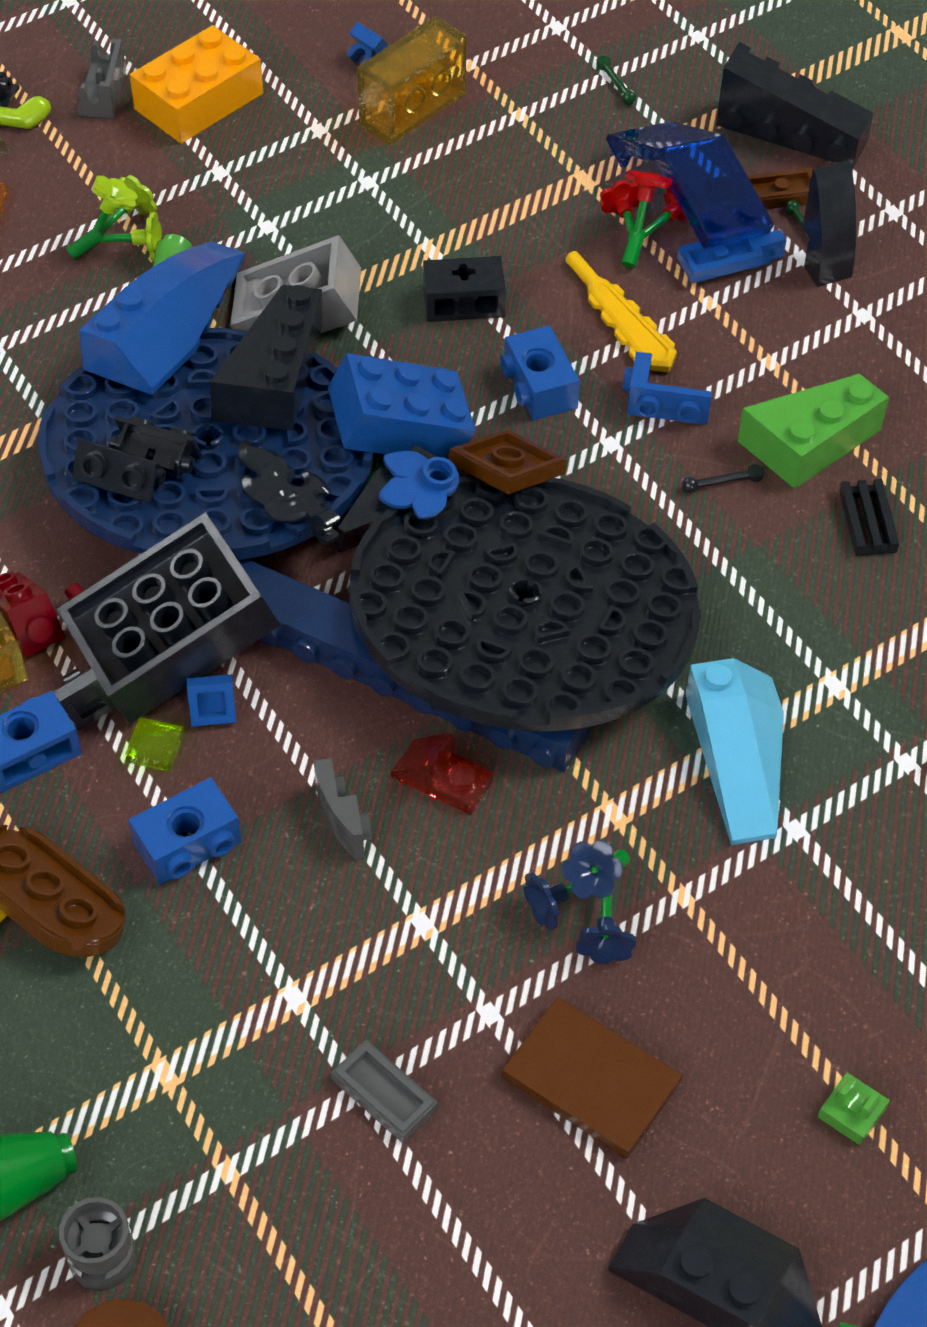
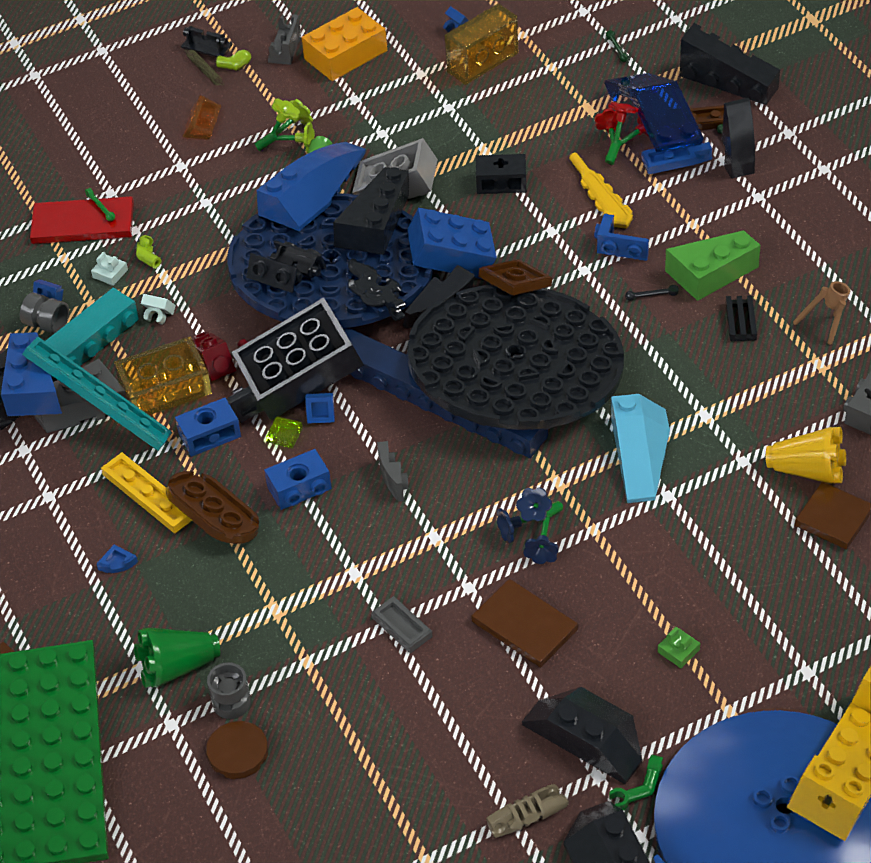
camera: 10 degrees right, 5 degrees down
blue plate [379,451,459,519] -> none
clear red slope [391,733,493,815] -> none
blue brick [500,325,580,421] -> none

